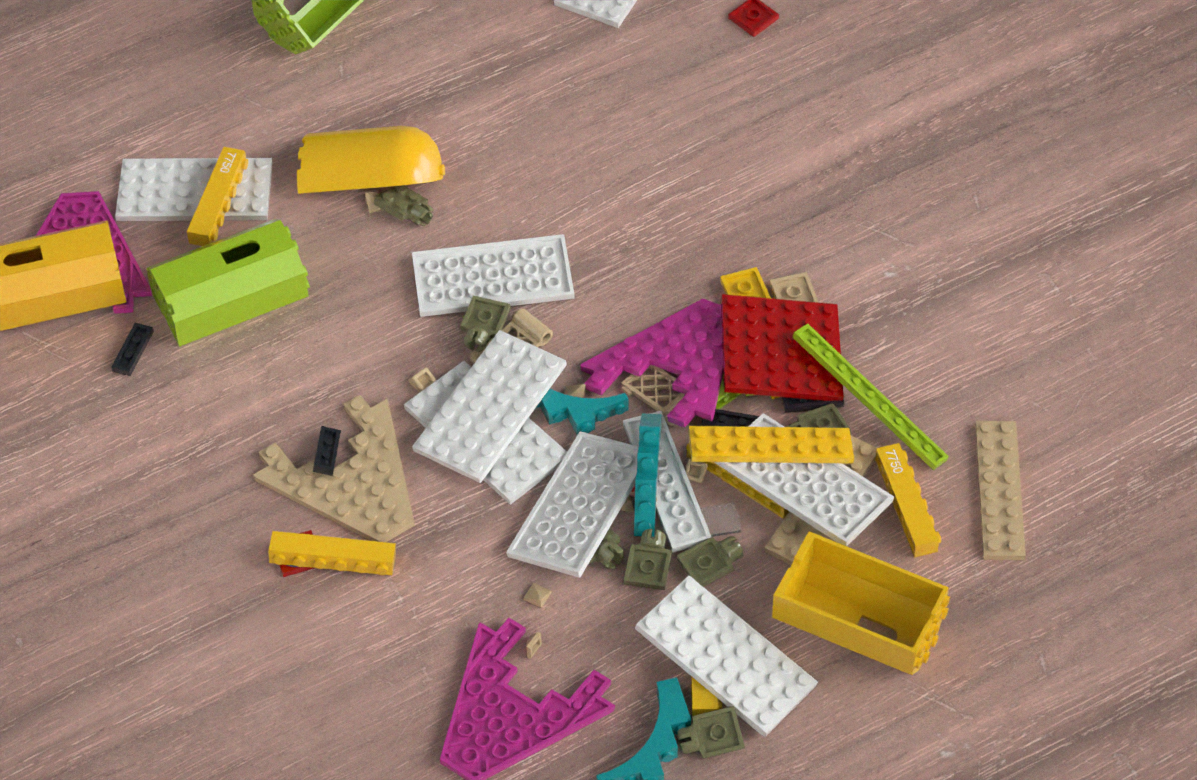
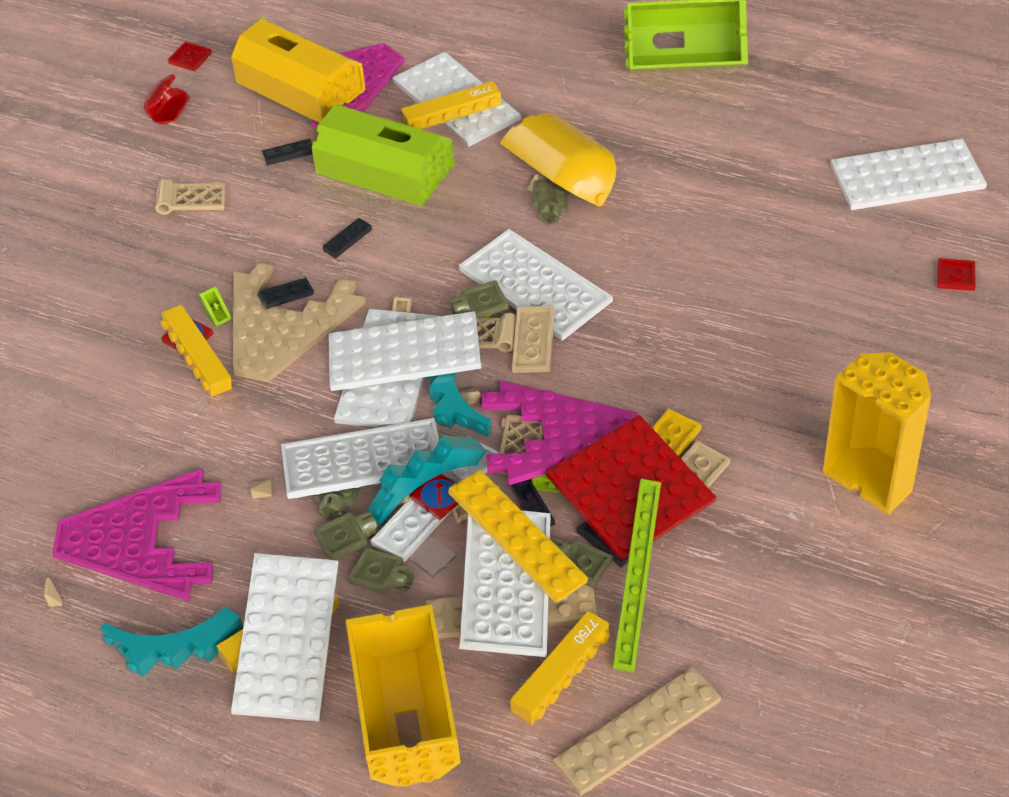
camera: 55 degrees right, 5 degrees down
tan slope [526,632,542,659] -> none
olive plate [677,706,745,759] -> none
none -> tan piece [155,179,226,215]
none -> lime slope [199,286,232,327]
none -> black plate [322,218,372,259]
none -> tile [411,474,459,520]
none -> tan plate [512,305,555,373]
none -> yellow panel [823,352,931,515]

